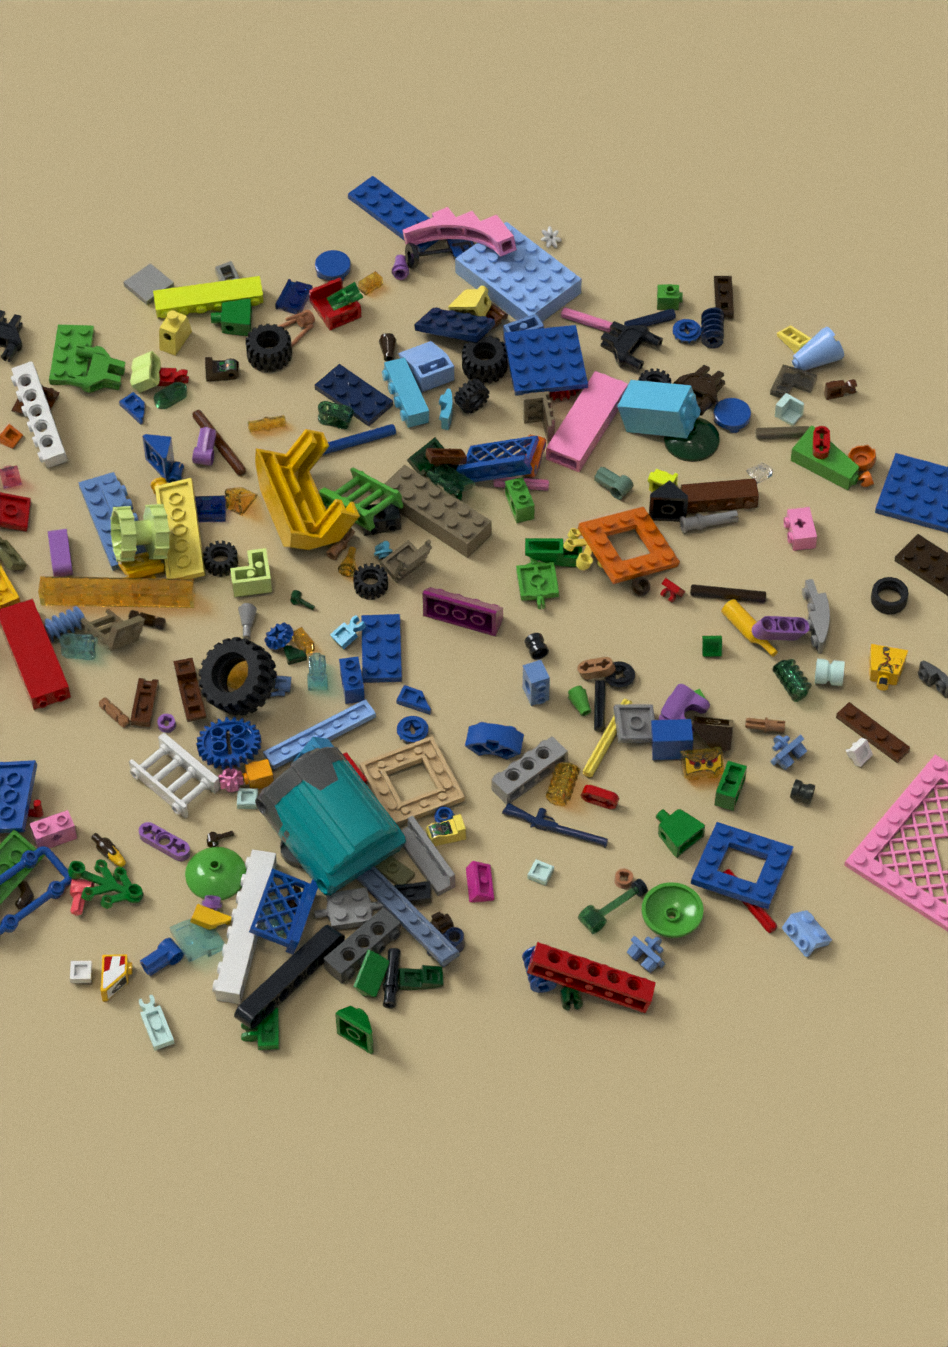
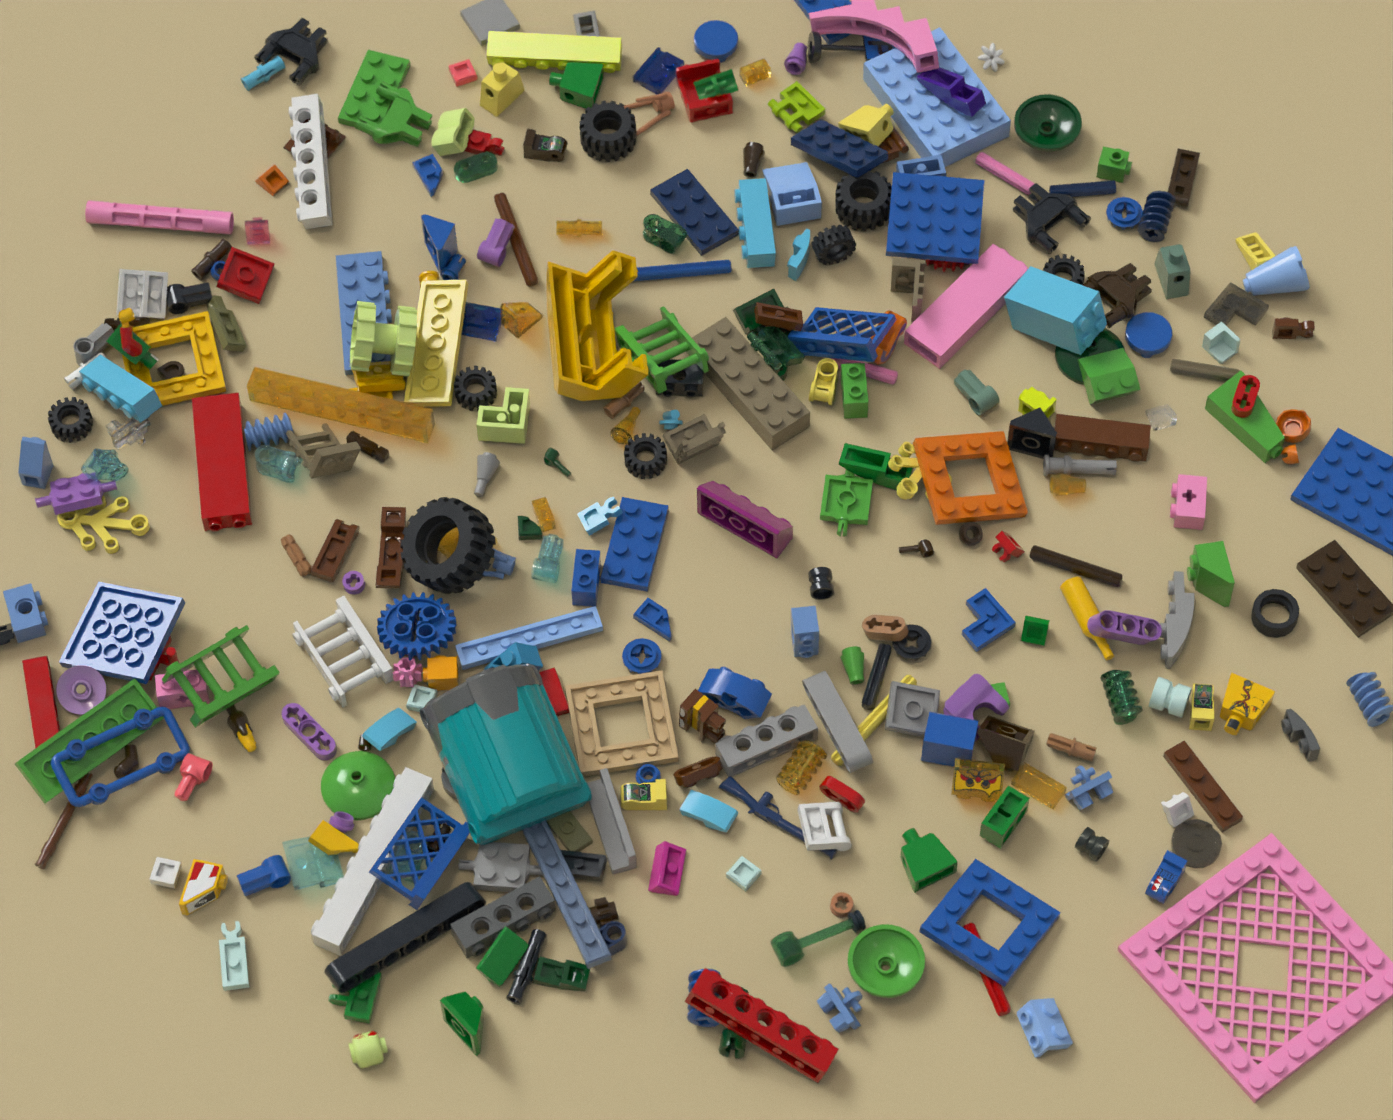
camera: 15 degrees right, 5 degrees up
medium lavender beam [48,528,73,578] -> none
green plant [68,859,143,909] -> none
blue gear [264,622,293,650] -> none
none -> bright green fence [162,625,280,728]
none -> yellowish green head [348,1031,388,1068]
none -> medium azure slope [362,708,417,751]
none -> coral tile [448,59,477,87]
none -> reddish brown plate [673,756,723,788]
none -> reddish brown hips [679,689,726,743]
none -> medium azure slope [679,790,738,833]
none -> lime plate [768,81,826,133]
none -> white plate [797,802,851,851]
none -> light grey beam [802,671,873,773]
none -> light yellow piece [809,358,838,406]
none -> dark brown hand [899,539,934,558]
none -> dark purple slope [916,67,986,117]
none -> blue plate [962,588,1016,652]
none -> clear yellow tile [1011,762,1067,809]
none -> dark green dish [1014,94,1082,151]
none -> clear yellow cone [1049,472,1086,496]
none -> bright green slope [1078,348,1140,405]
none -> blue leg [1145,850,1187,904]
none -> sand green torso [1154,244,1191,300]
none -> clear smoke tile [1171,819,1222,868]
none -> bright green slope [1187,541,1235,607]
none -> leg [1189,683,1214,731]

